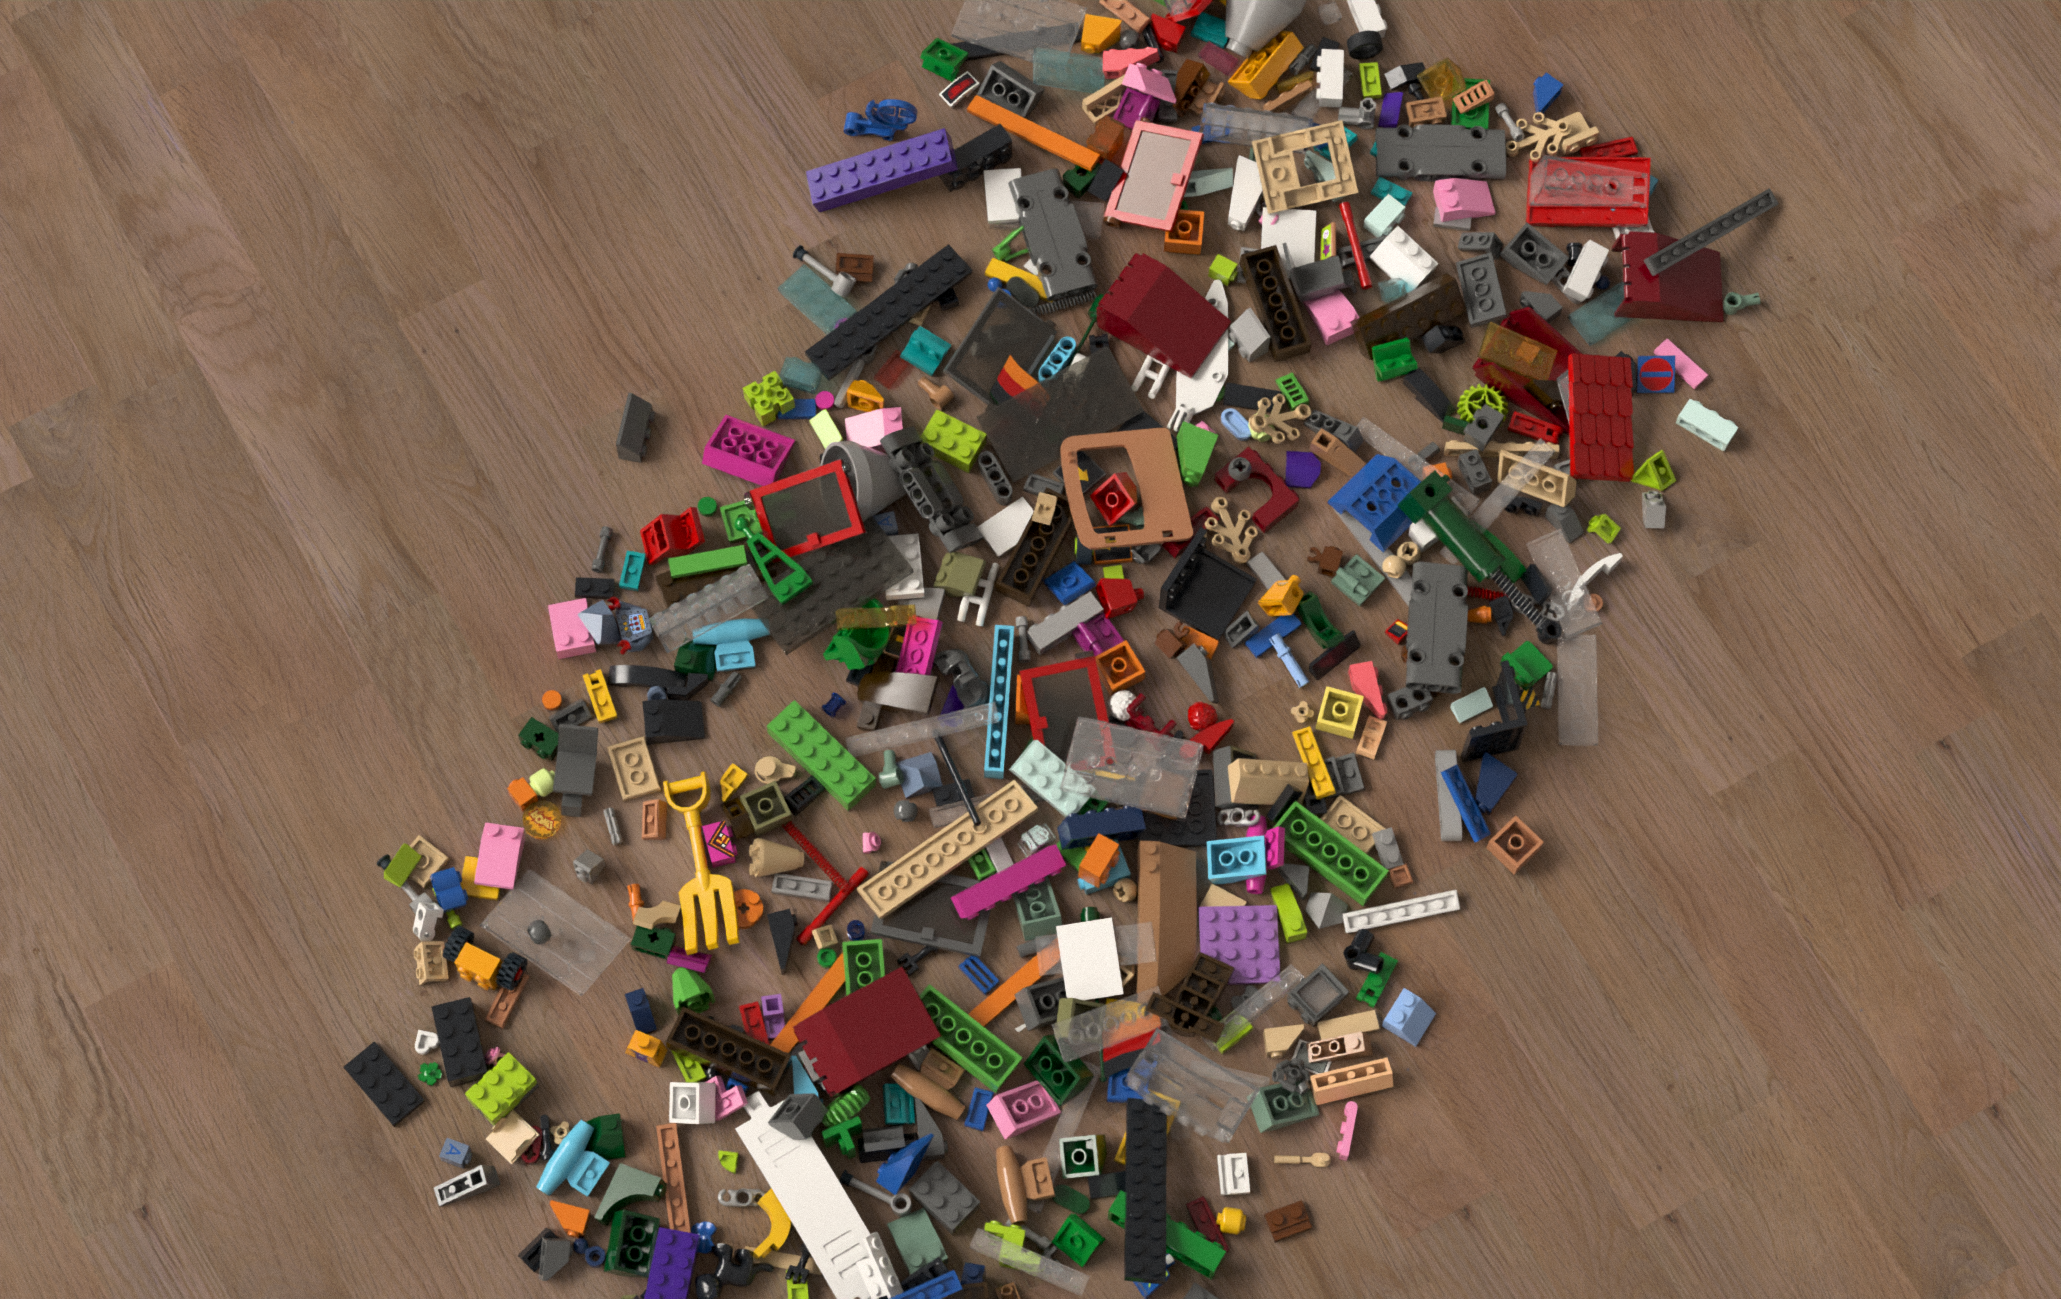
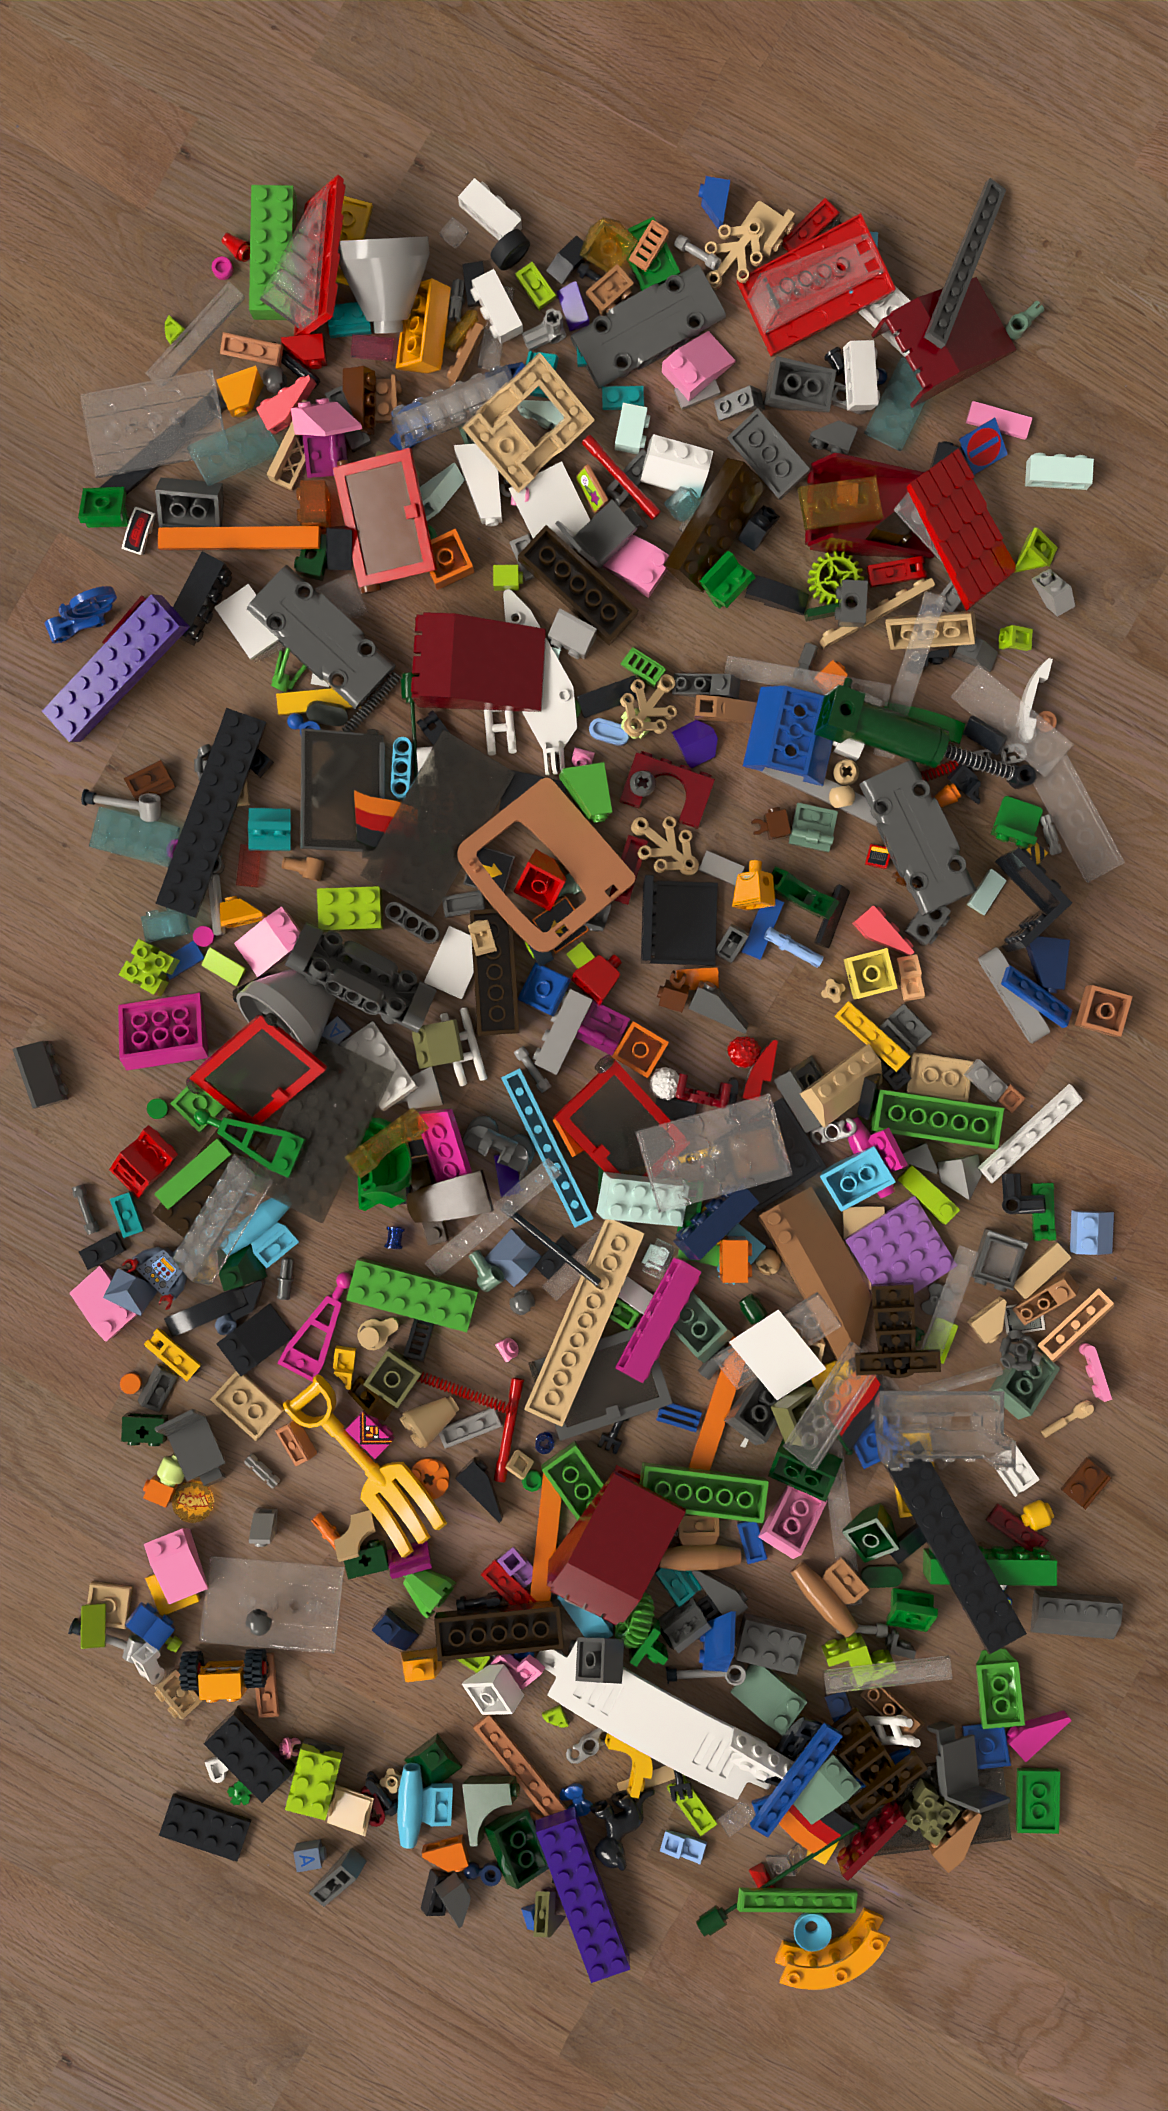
camera: 25 degrees left, 20 degrees up
dark grey brick [1457,449,1492,496] -> none
none -> dark pink plate [277,1272,352,1382]

